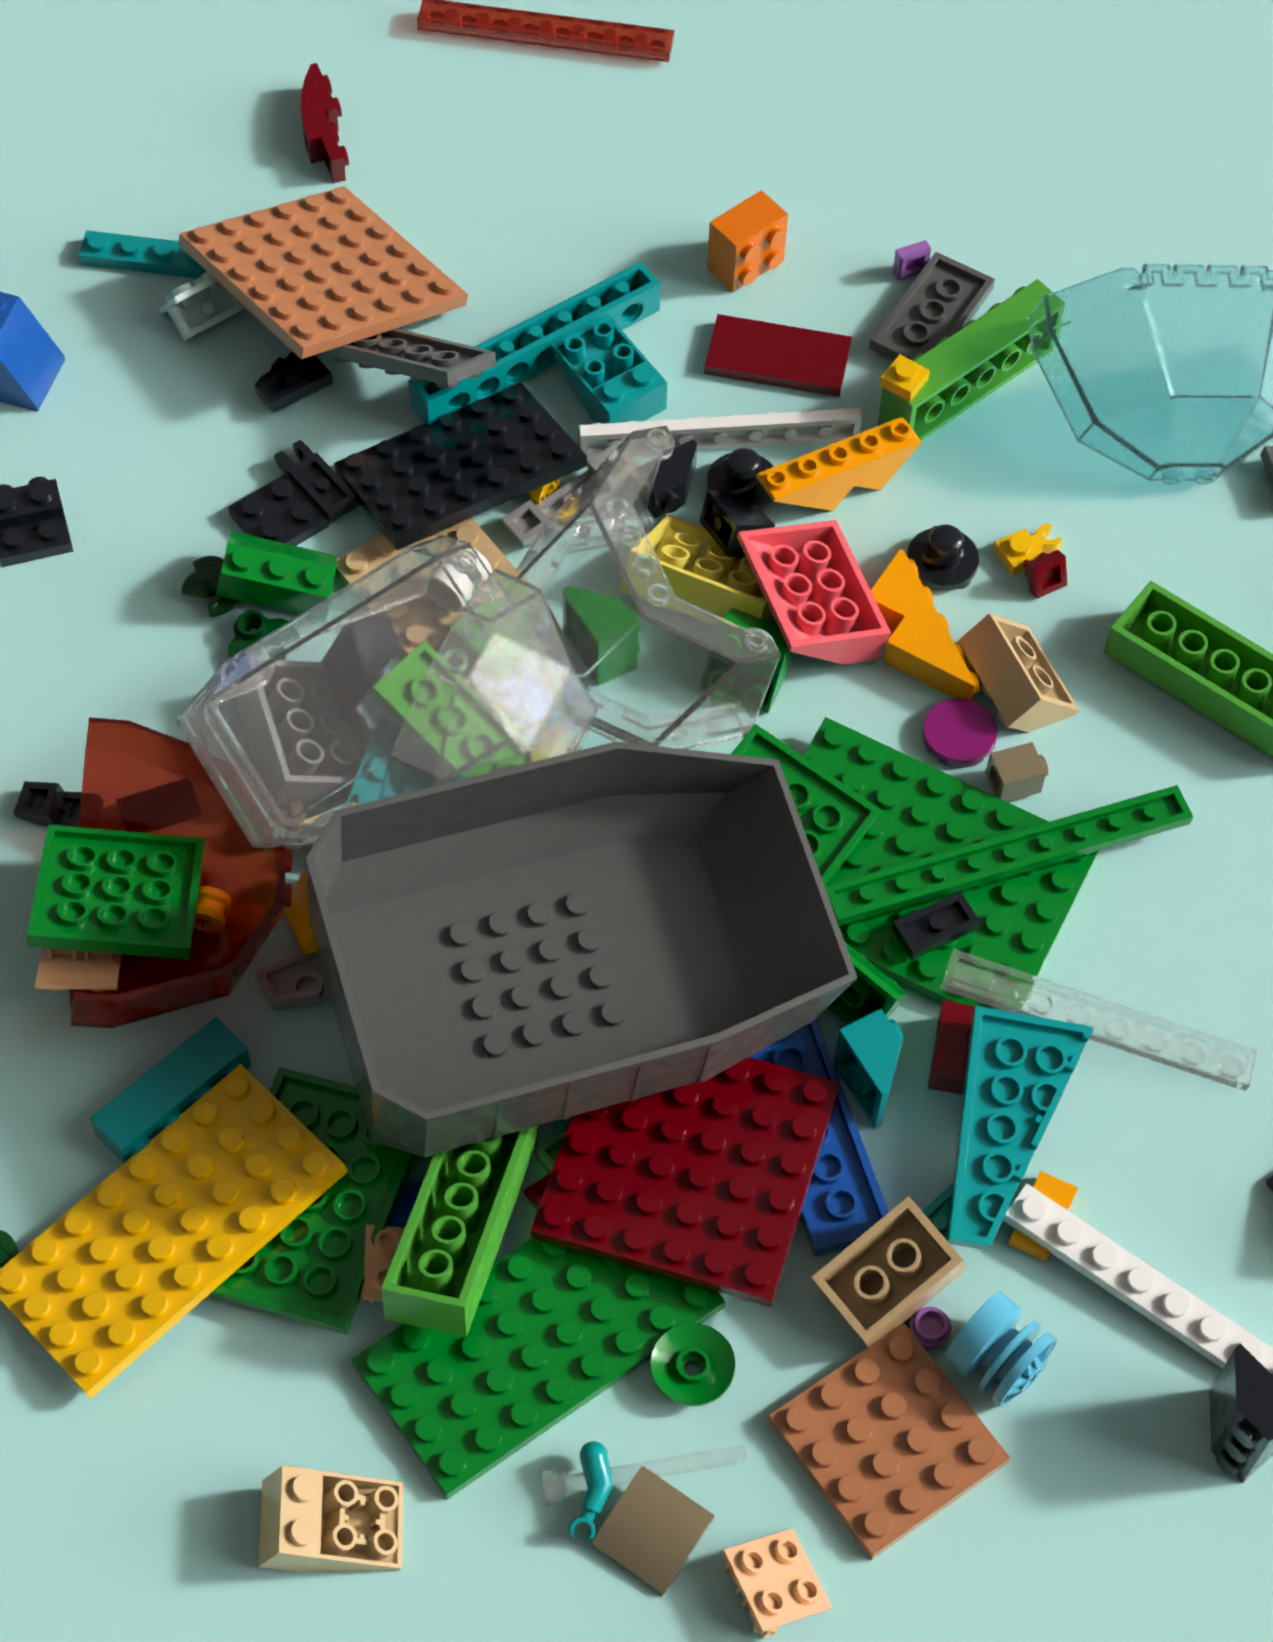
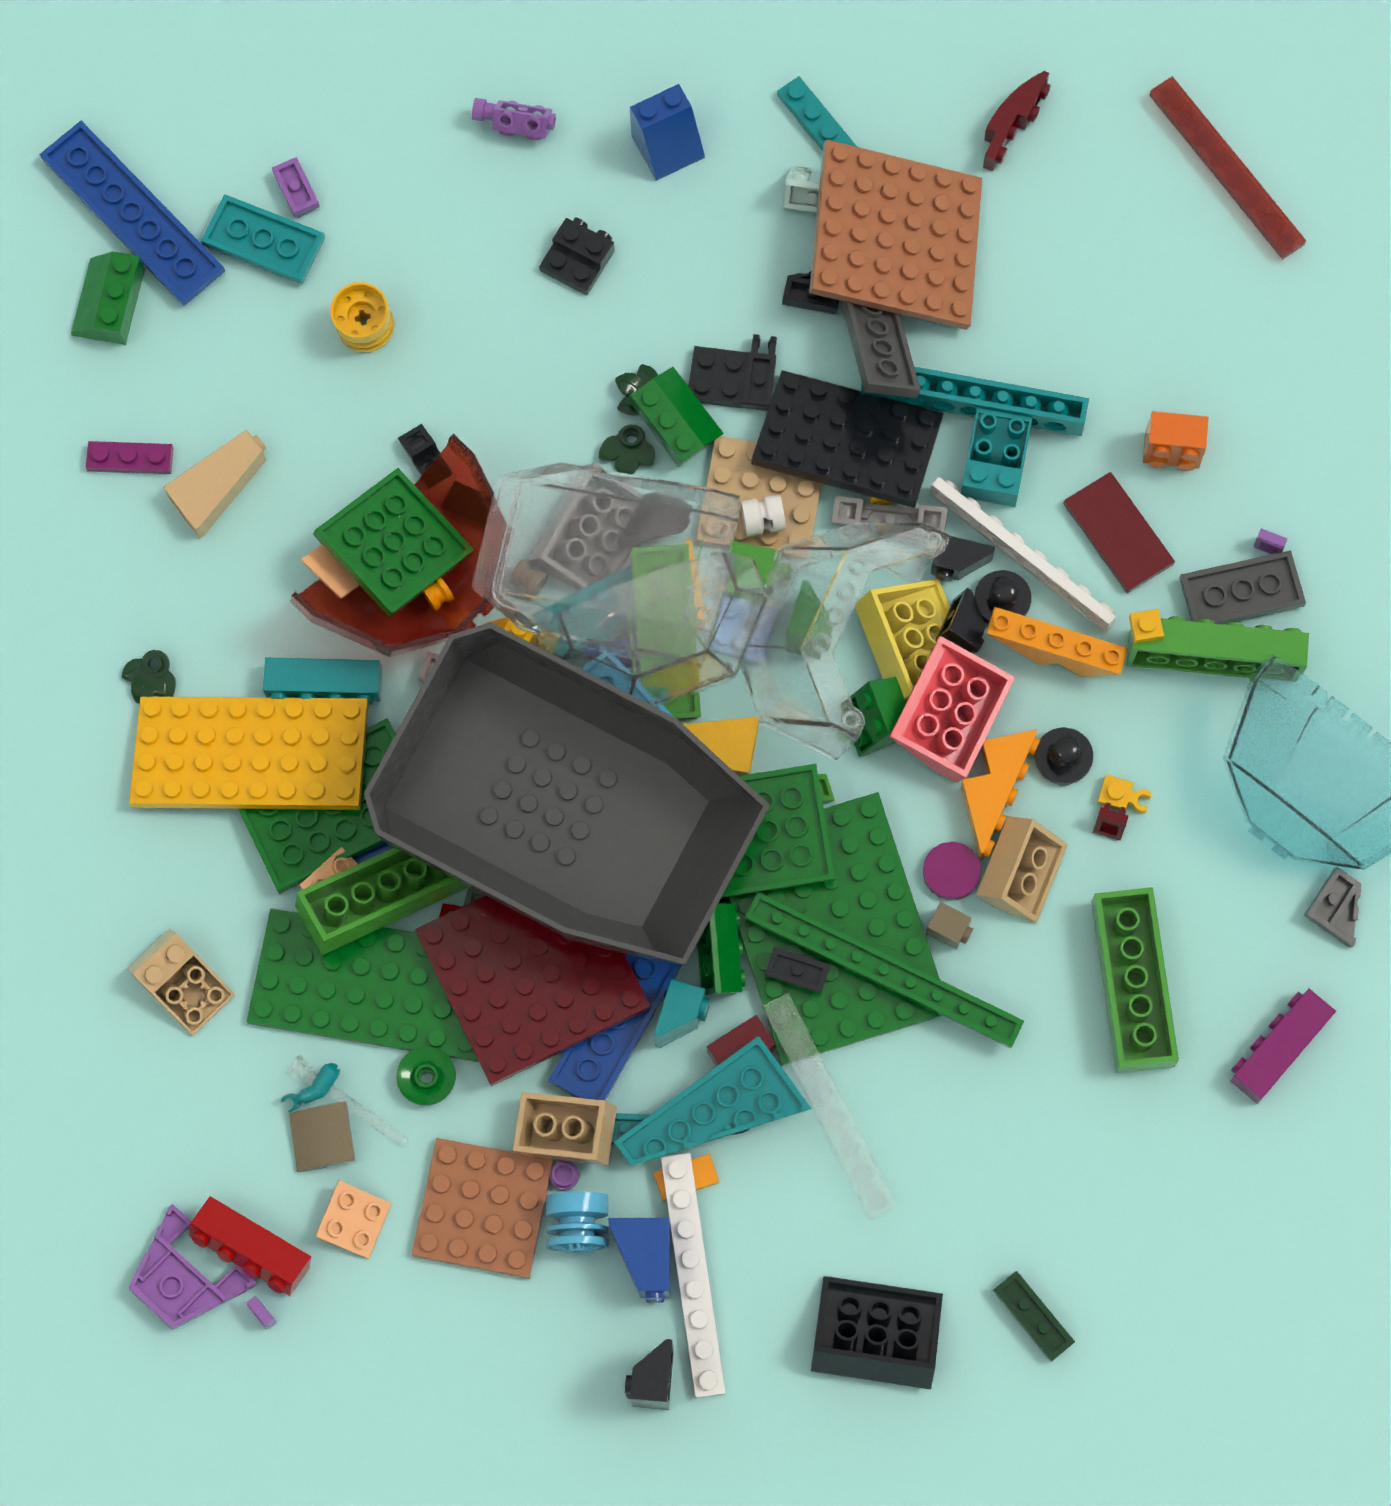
camera: 50 degrees right, 15 degrees up
none -> blue slope [608,1218,670,1303]

